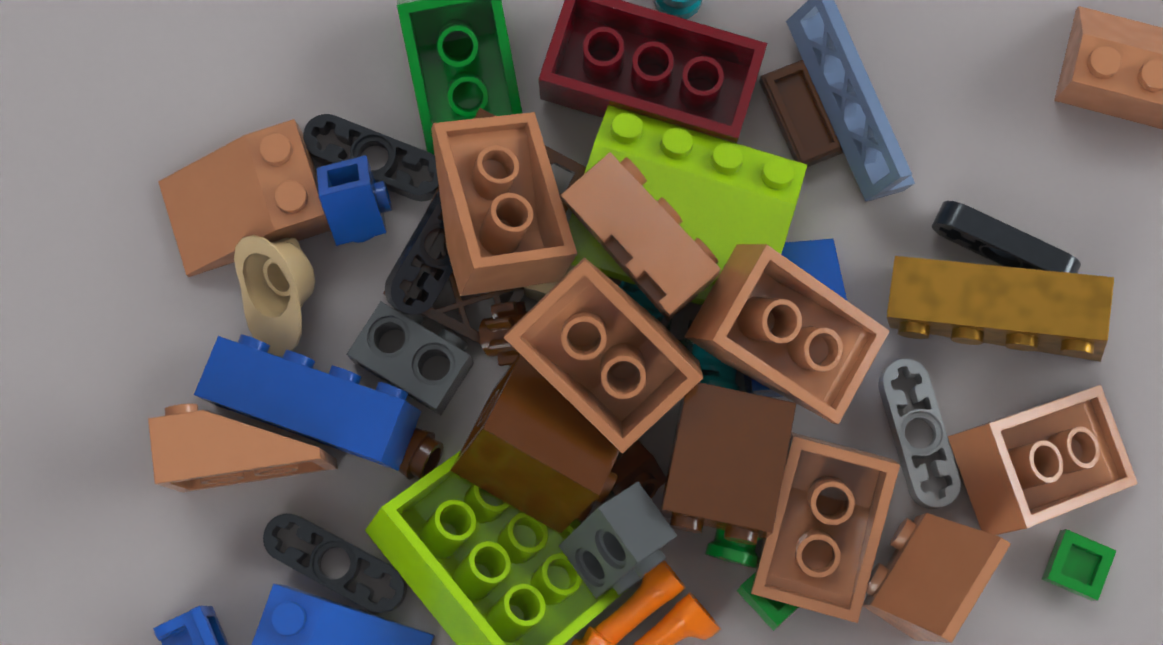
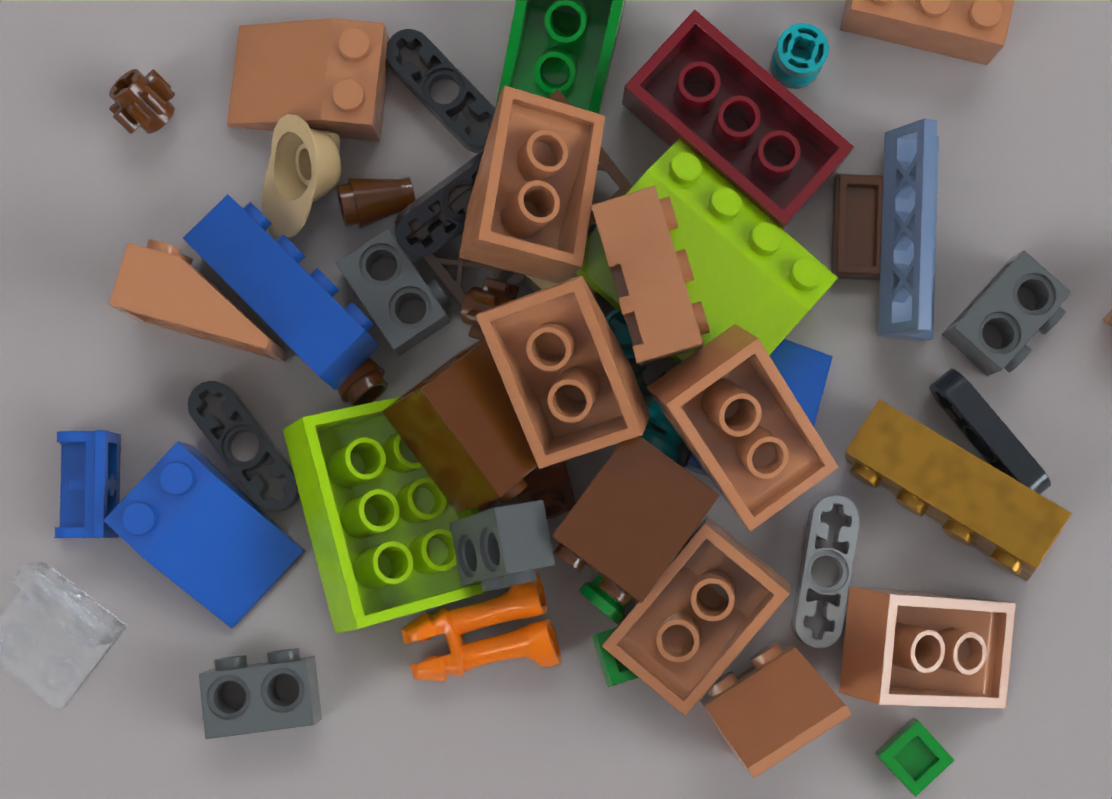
camera: 25 degrees right, 5 degrees up
blue brick [316,155,392,246] -> none
none -> reddish brown gear [109,69,175,134]
none -> reddish brown cone [337,177,415,229]
none -> dark grey brick [941,250,1072,376]

